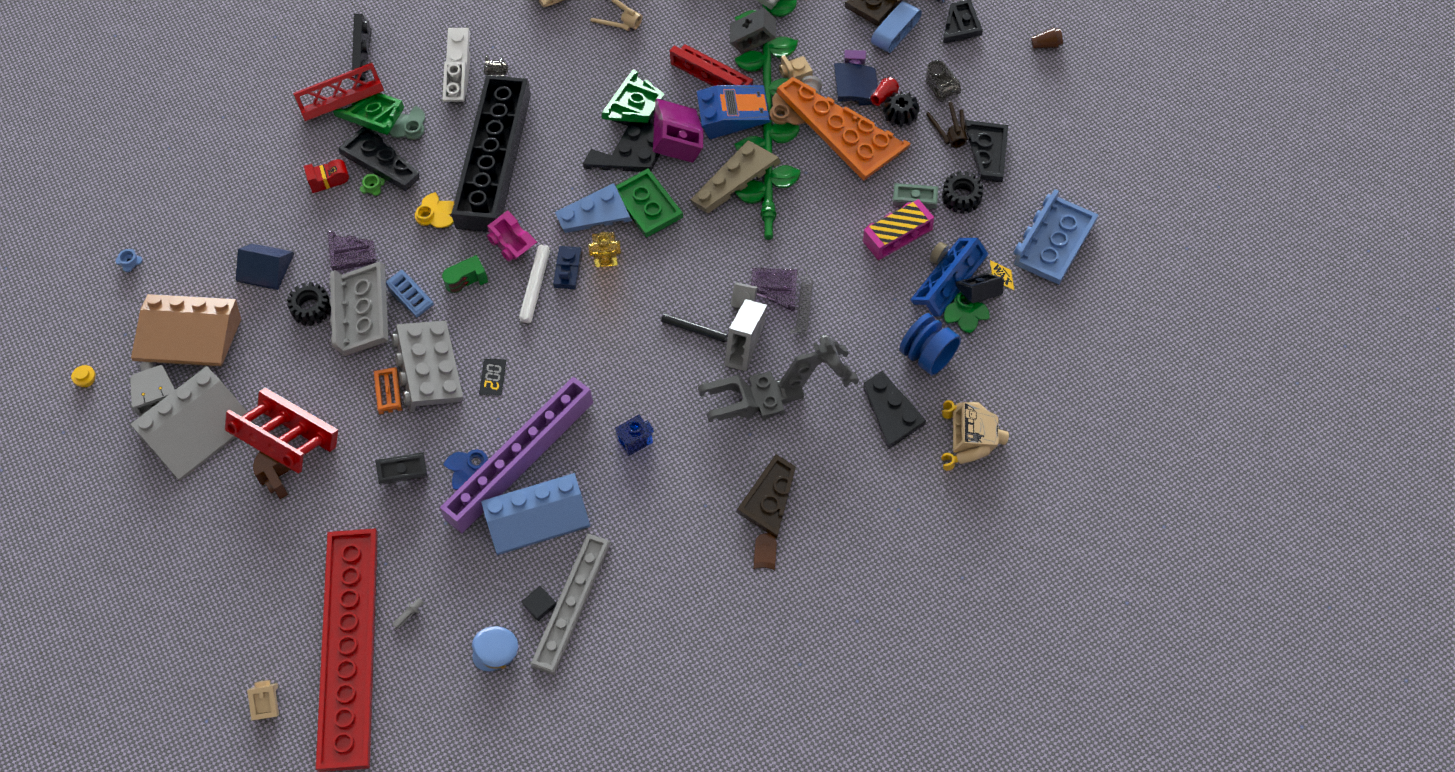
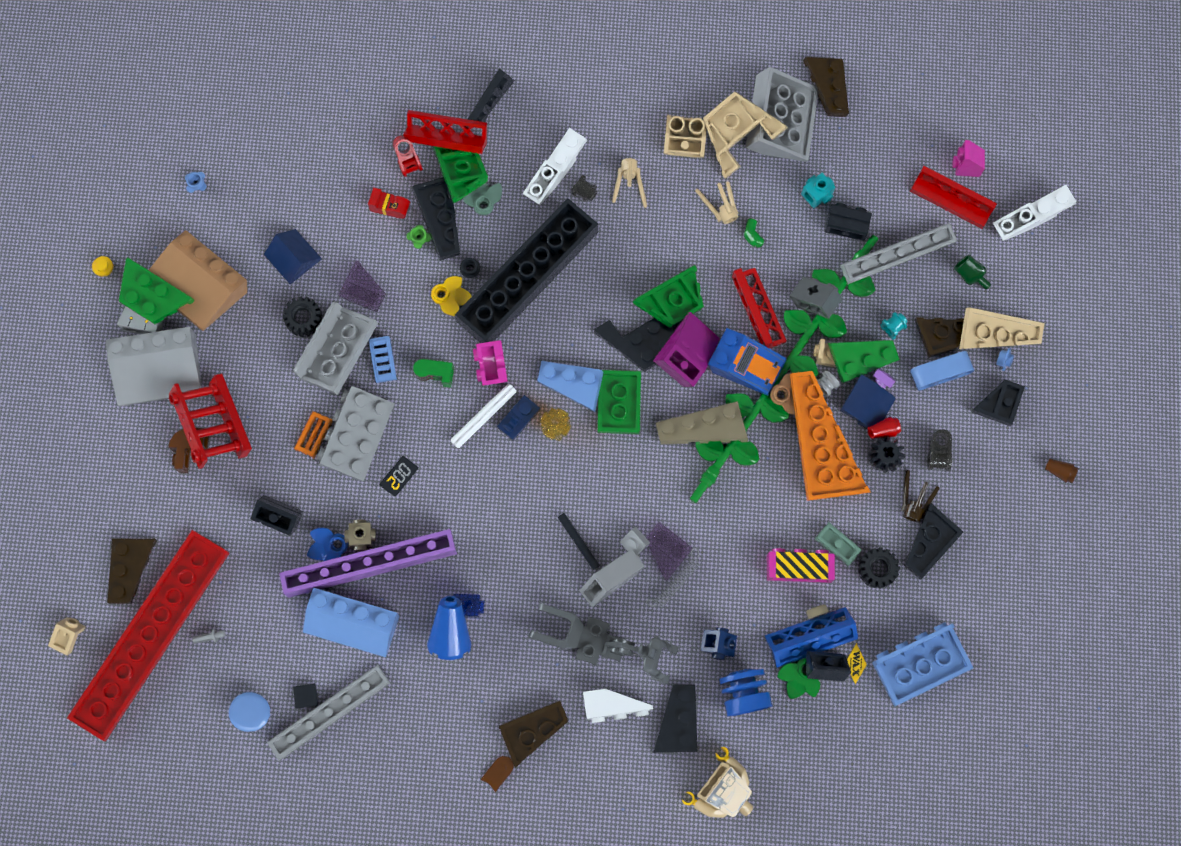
camera: 30 degrees right, 15 degrees up
none -> dark brown wing [107,539,157,604]
none -> green wing [119,257,195,325]
none -> dark tan brick [345,519,376,552]
none -> red piece [392,135,423,177]
none -> blue cone [427,595,471,660]
none -> black plate [459,258,480,278]
none -> white slope [583,689,653,723]
none -> tan plant [612,158,647,208]
none -> dark blue brick [701,627,737,660]
none -> green arm [744,218,764,248]
none -> green wing [828,340,900,382]
none -> teal brick [880,312,908,340]

